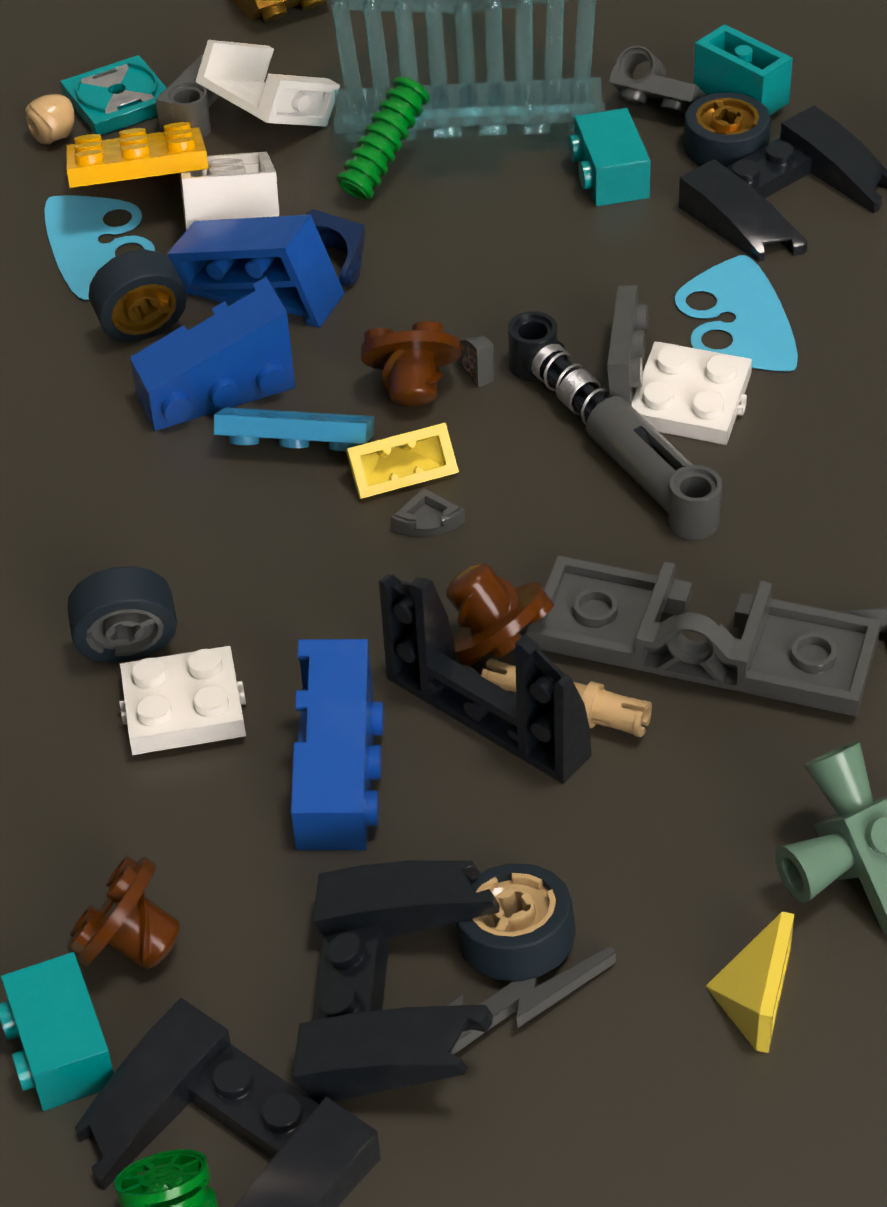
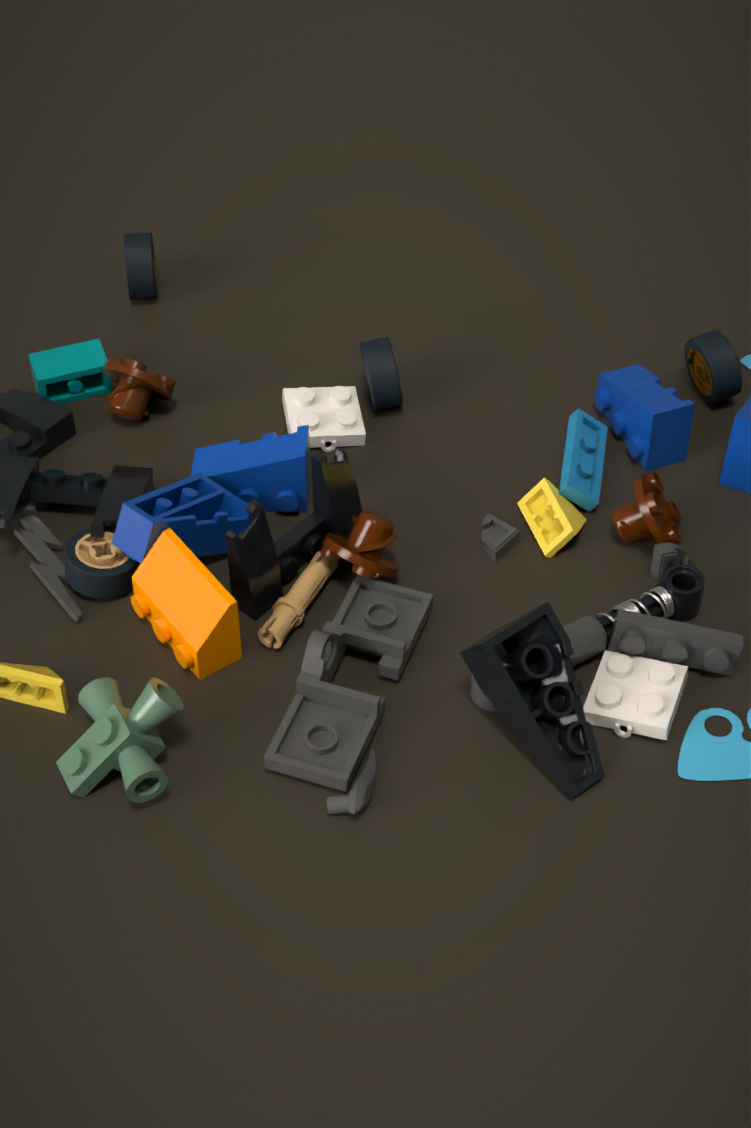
camera: 90 degrees right, 0 degrees up
none -> blue wedge [112,473,250,563]
none -> light orange slope [130,528,242,680]
none -> black wedge [460,602,605,799]

